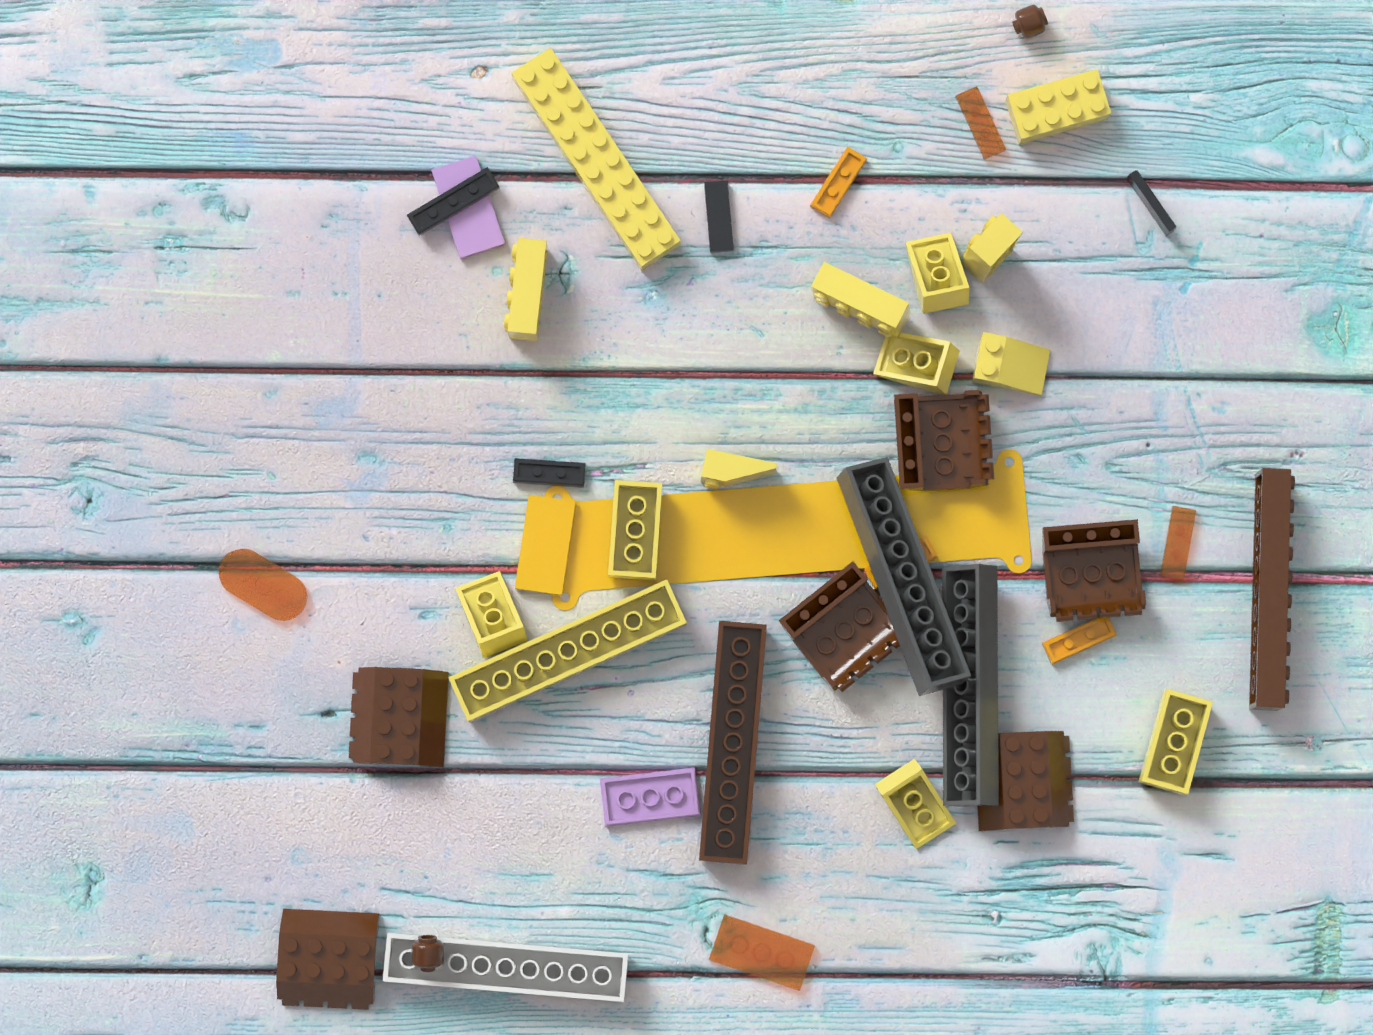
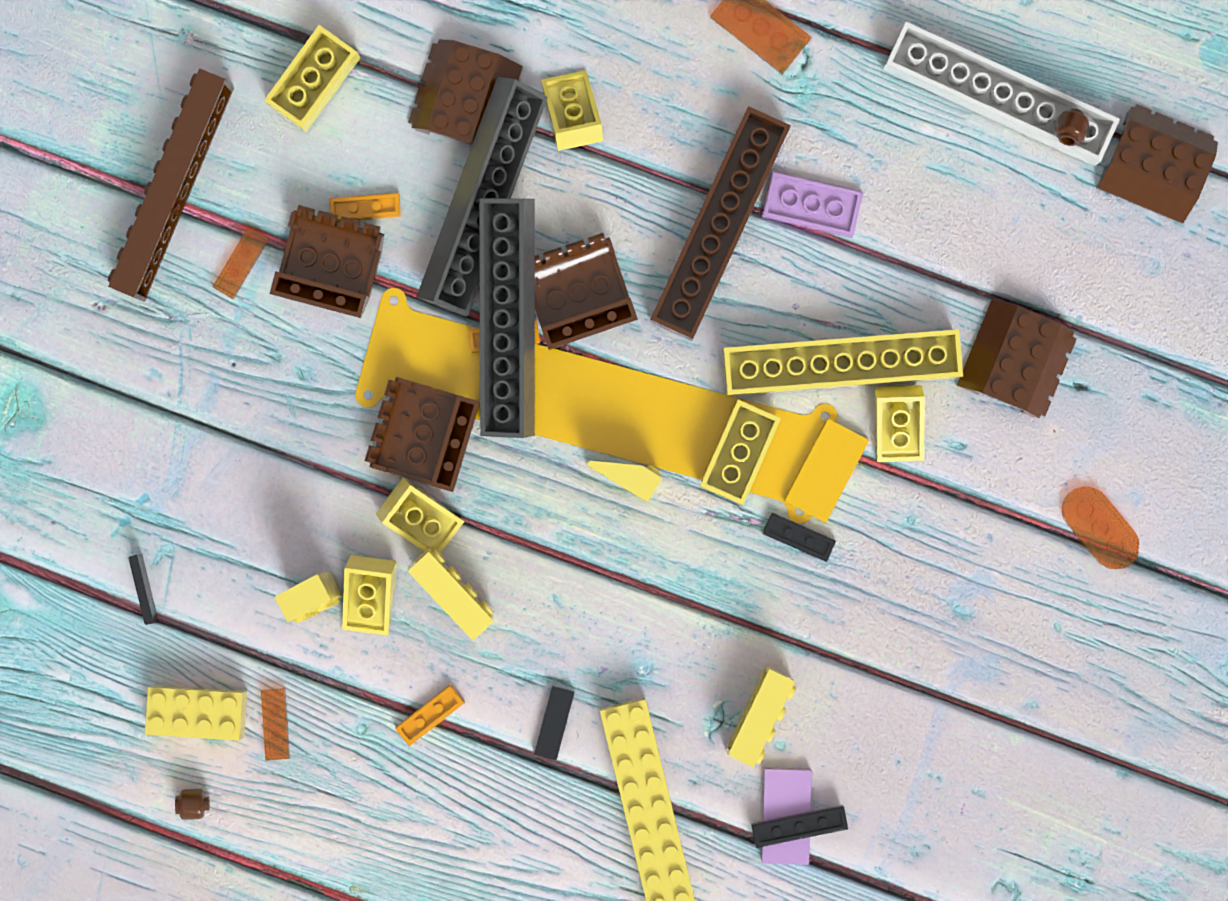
camera: 155 degrees left, 5 degrees up
light yellow slope [972,332,1050,396] -> none

